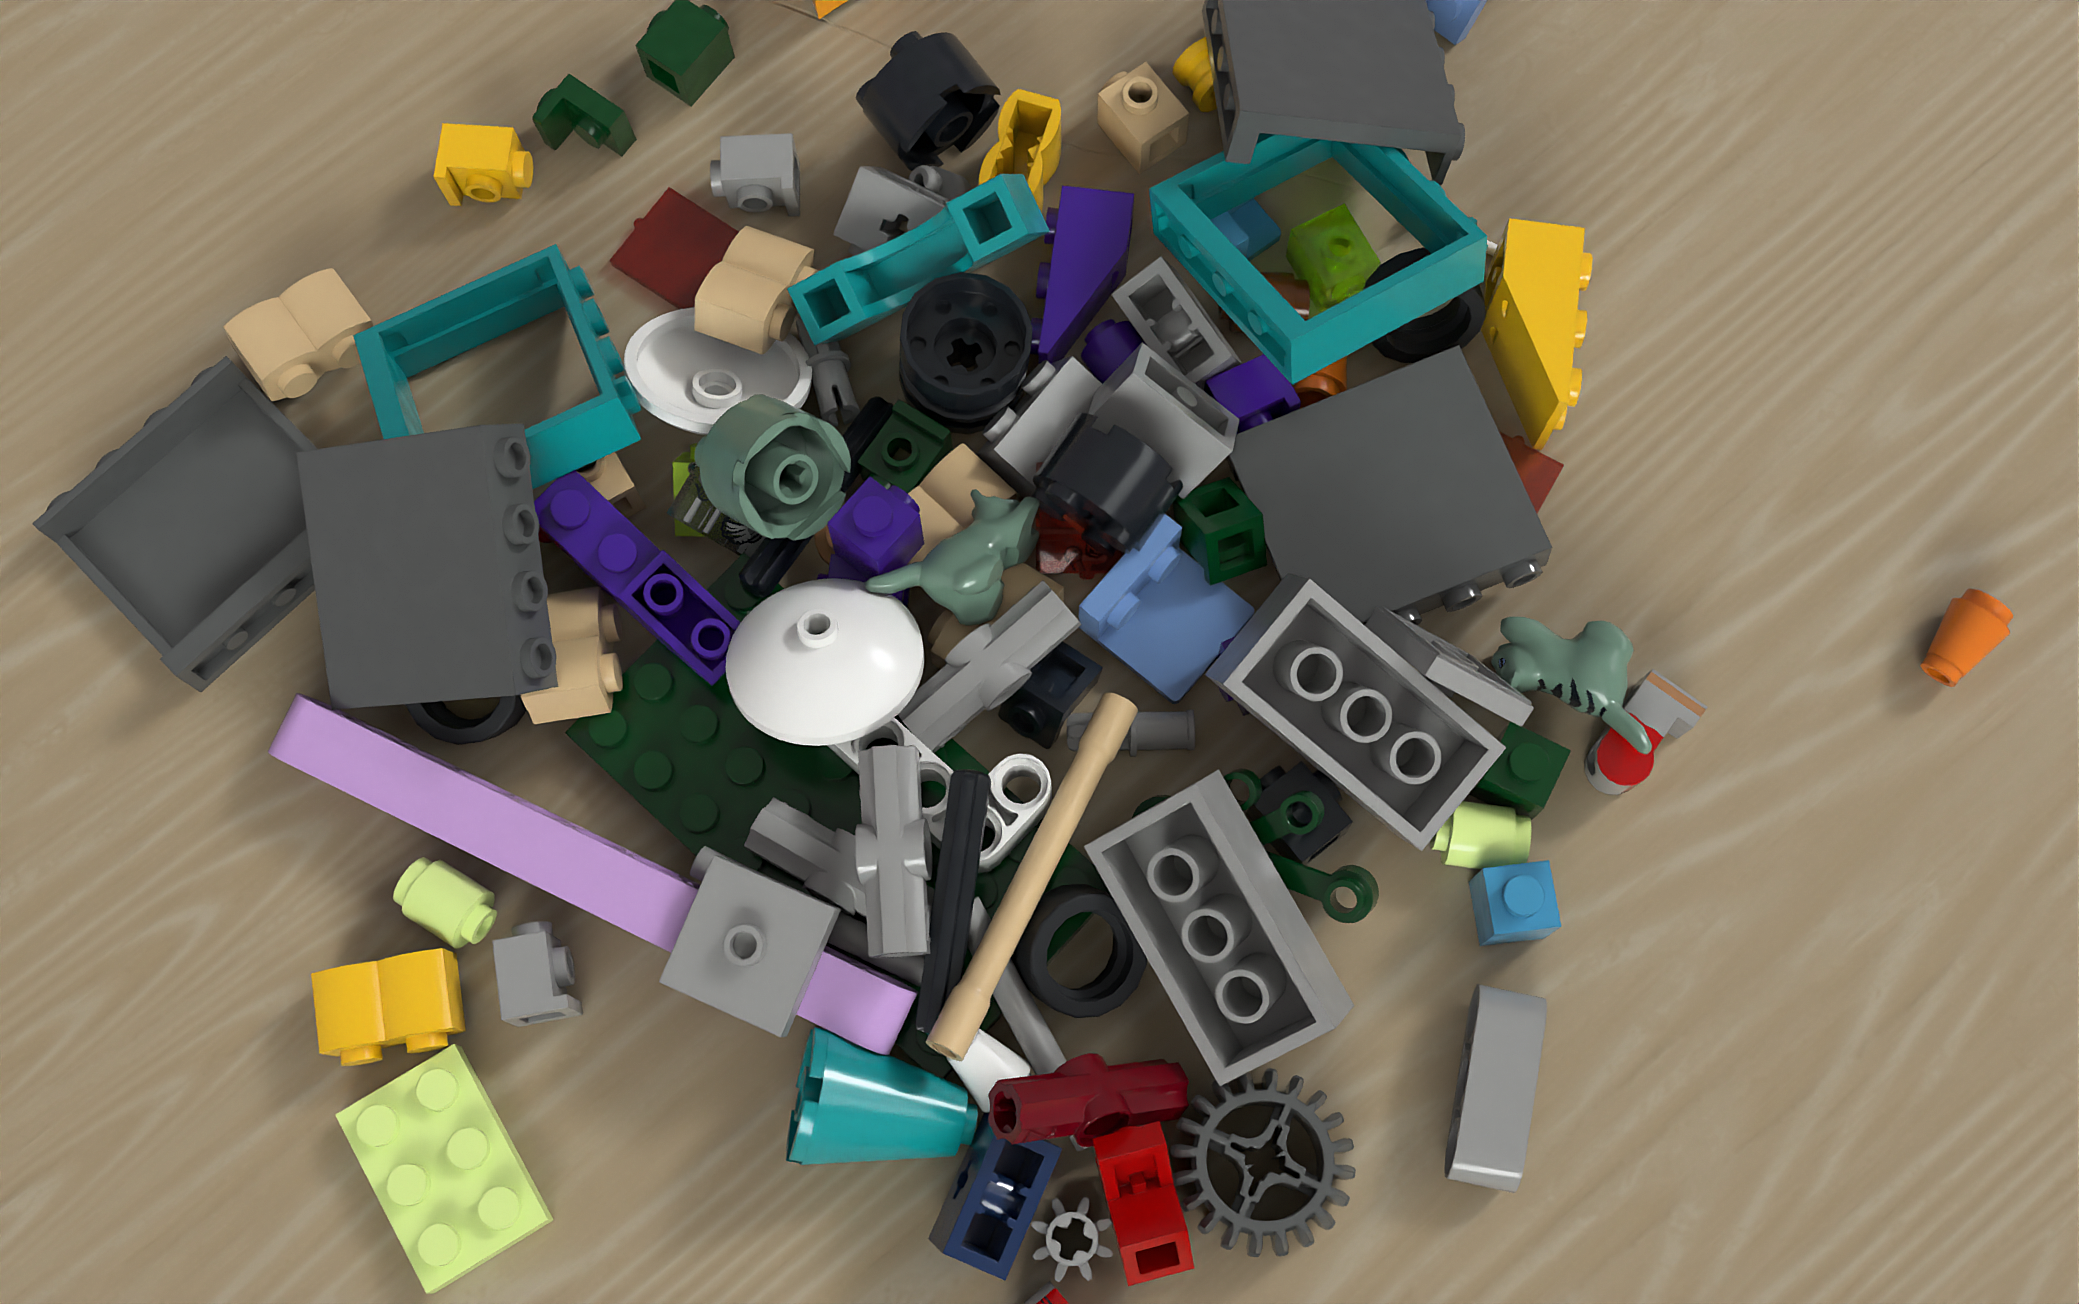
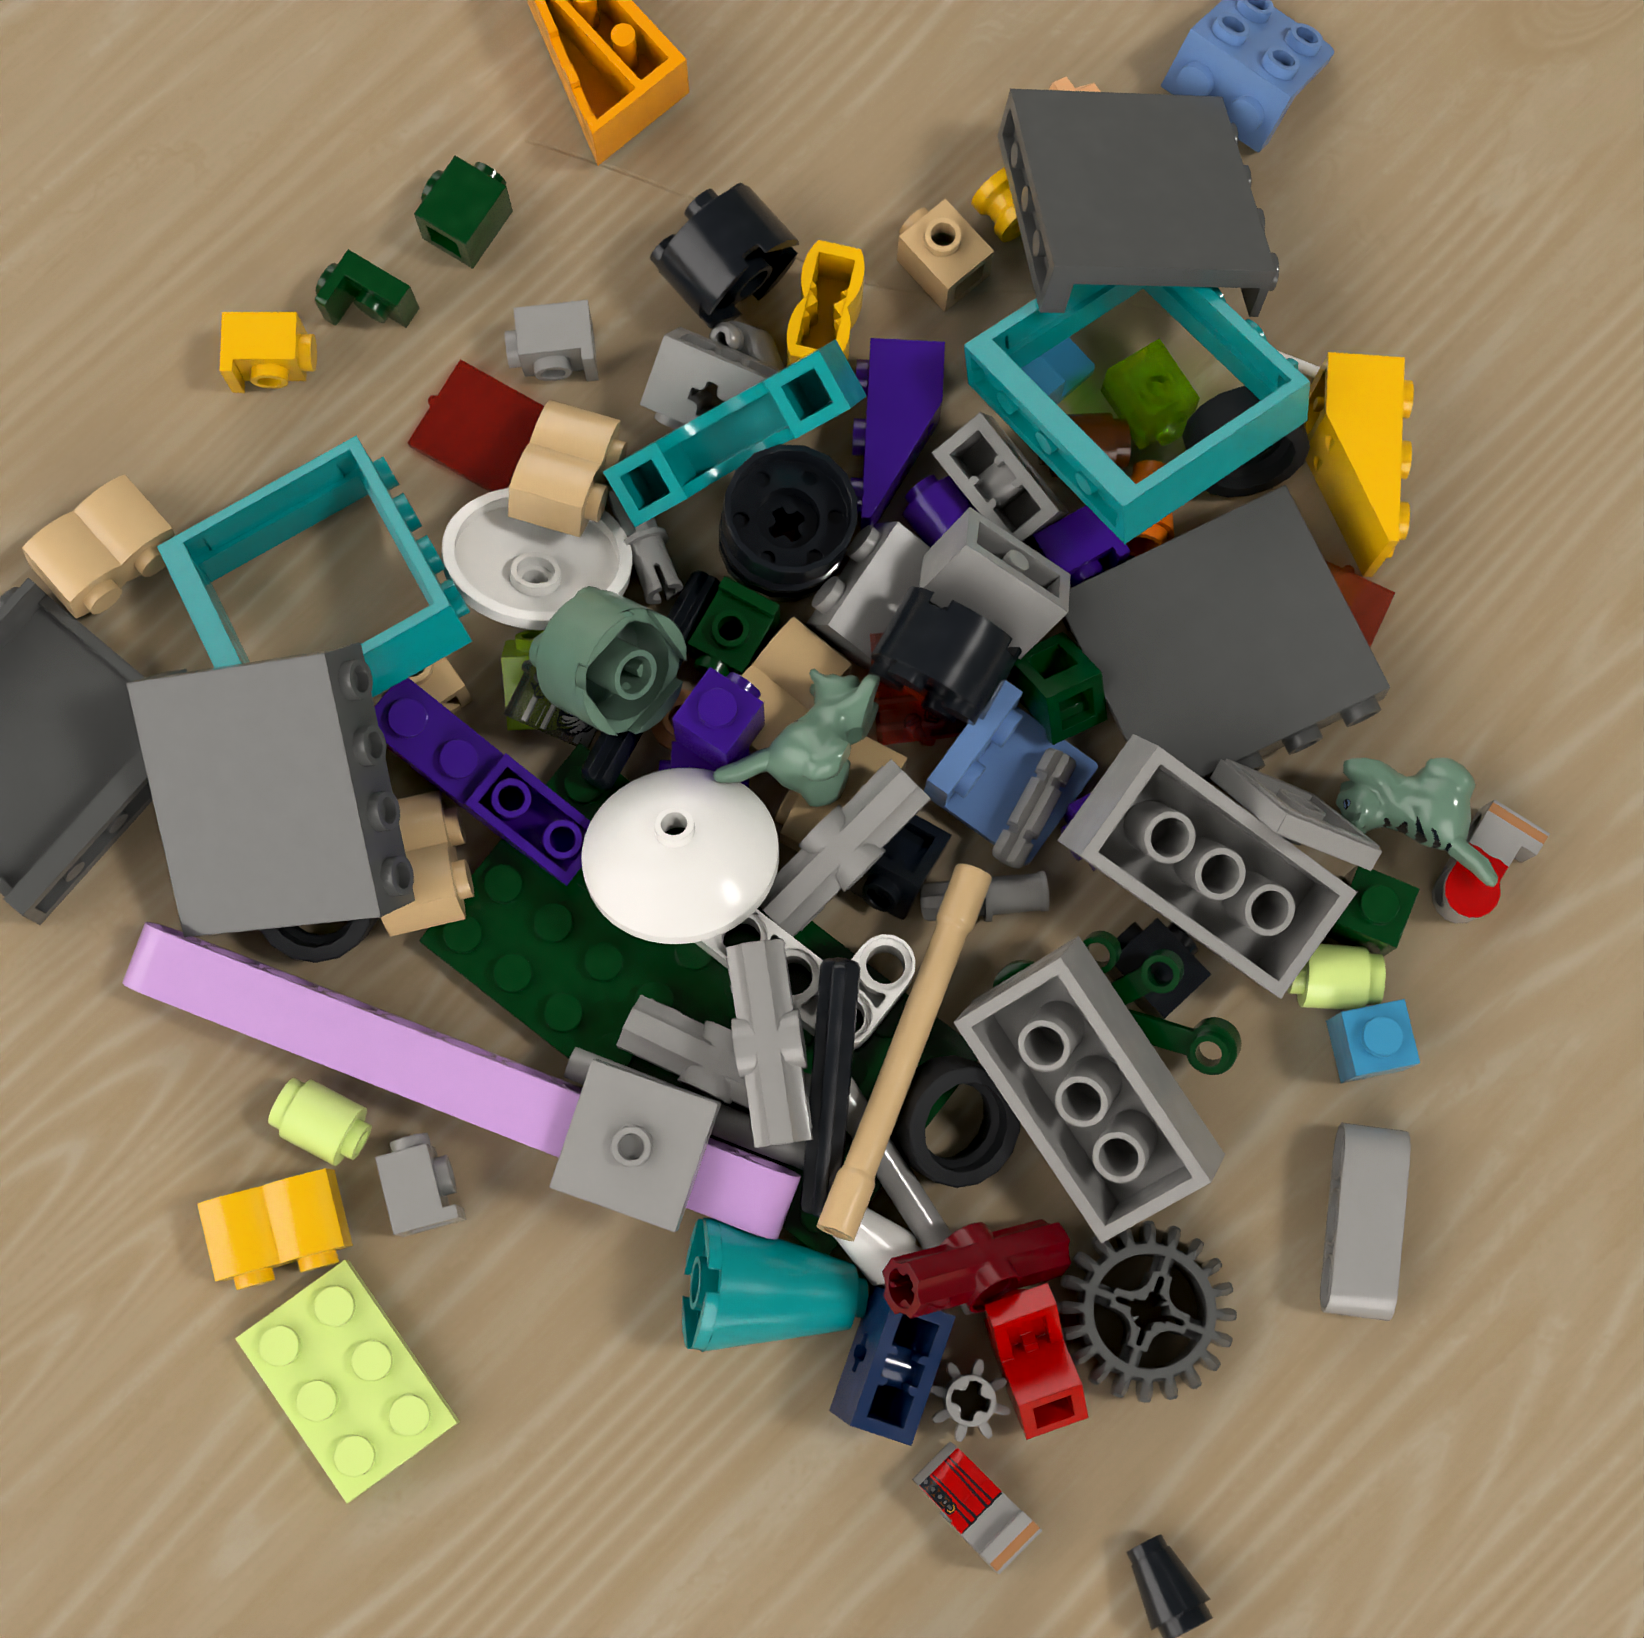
camera: 10 degrees left, 5 degrees up
none -> light grey axle [992,748,1076,869]

